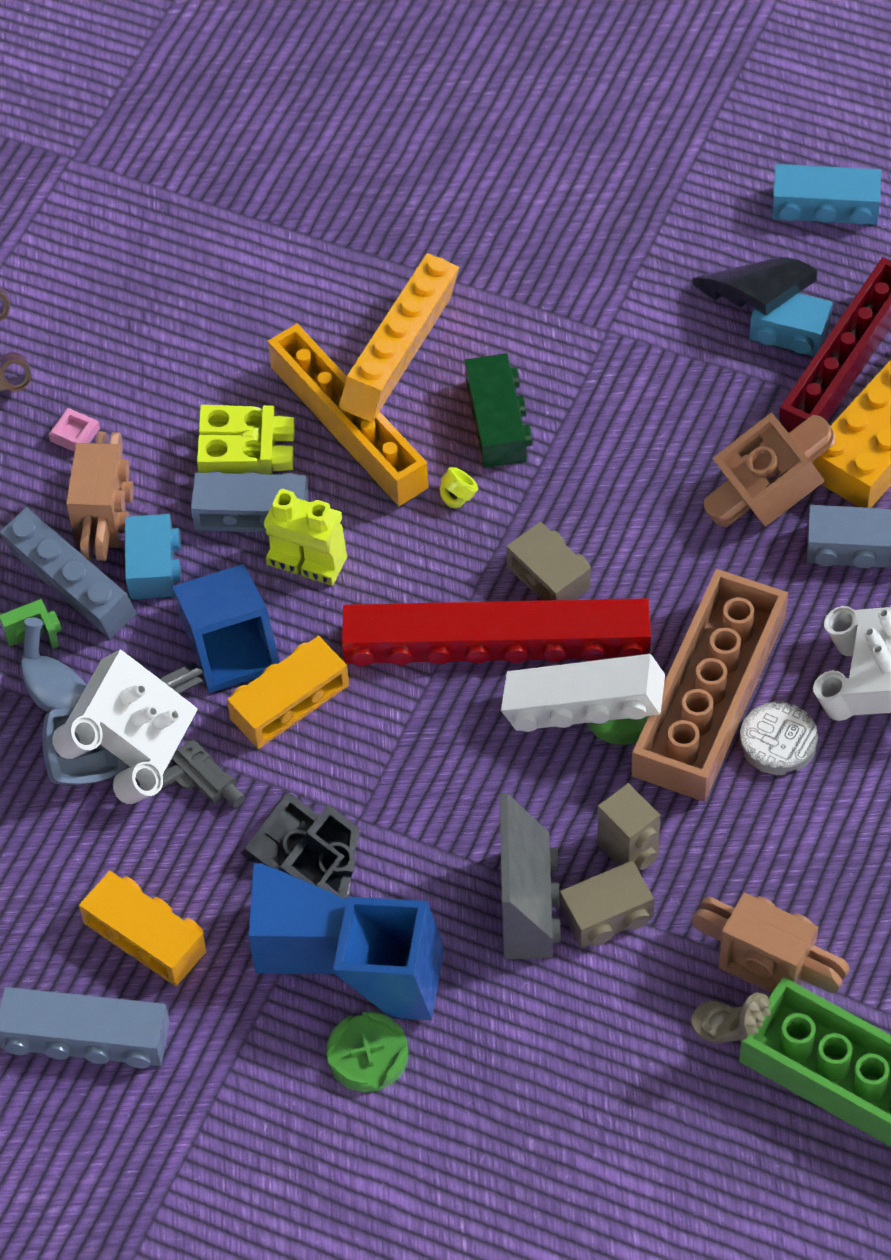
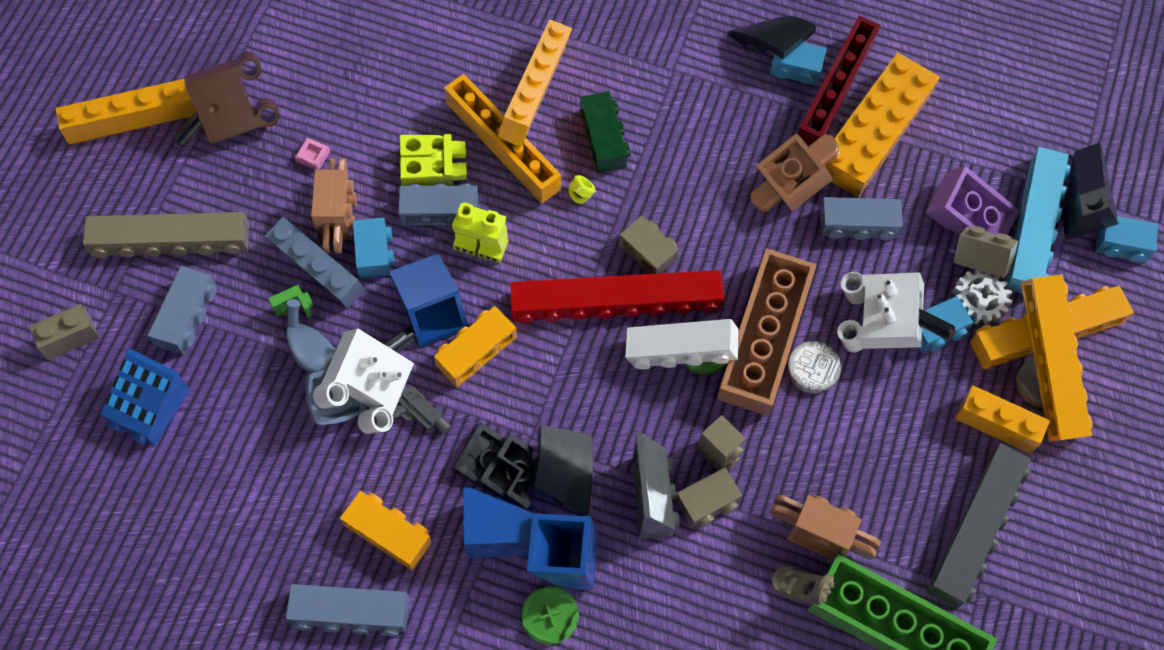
camera: 10 degrees left, 10 degrees up
none -> black slope [531,425,593,516]

